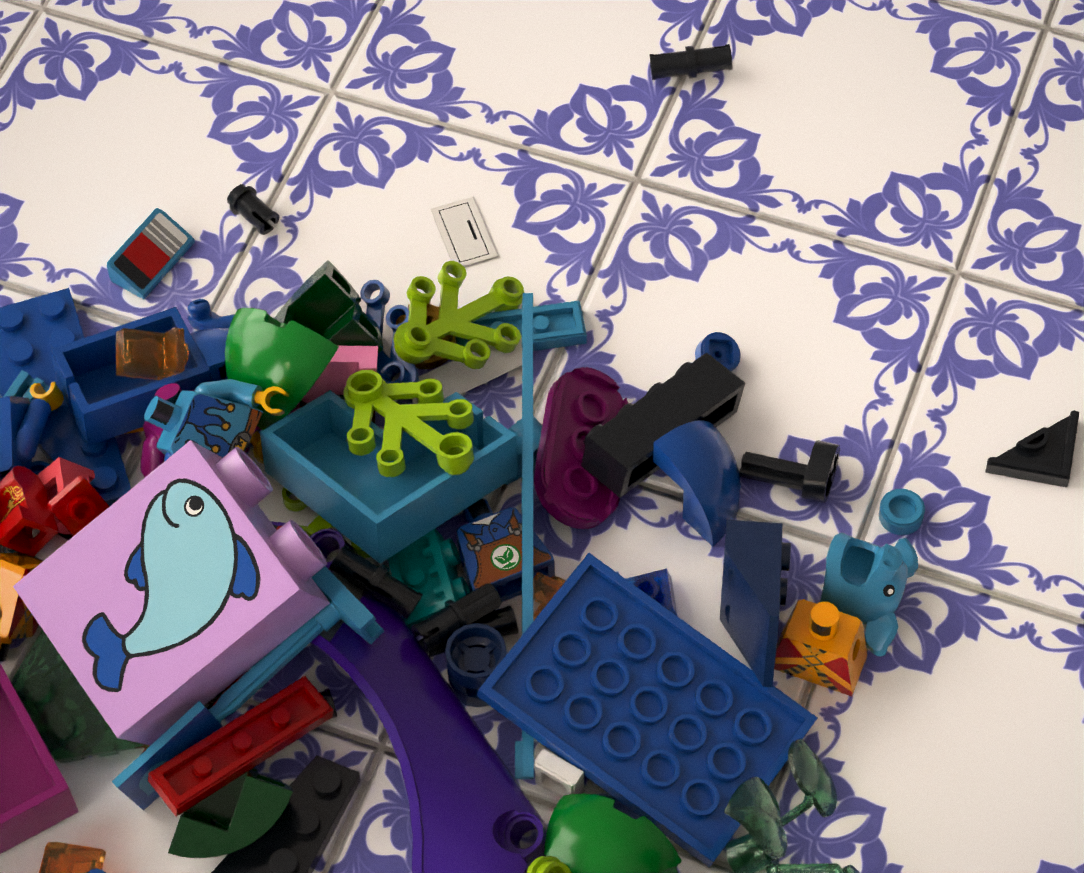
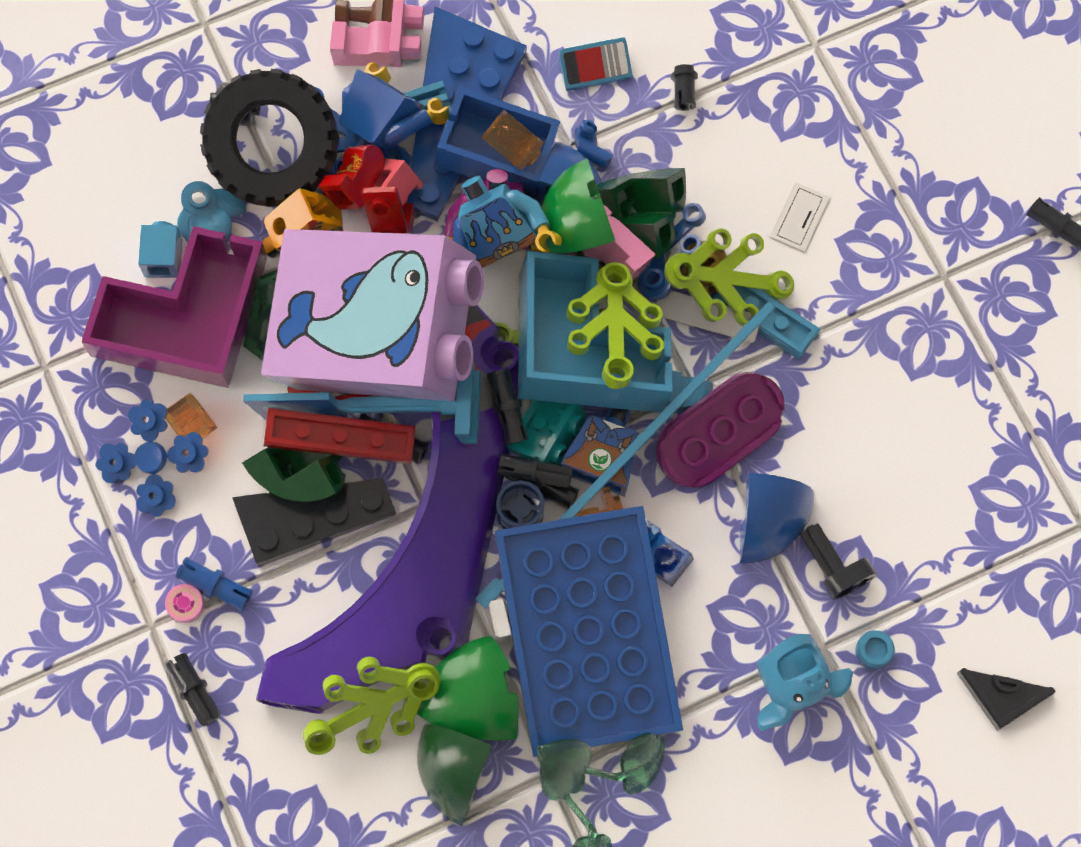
camera: 40 degrees right, 15 degrees up
black brick [581,352,745,498] -> none
blue tile [695,332,741,372] -> none
dark blue slope [720,519,791,687] -> none
light orange torso [774,599,867,697] -> none

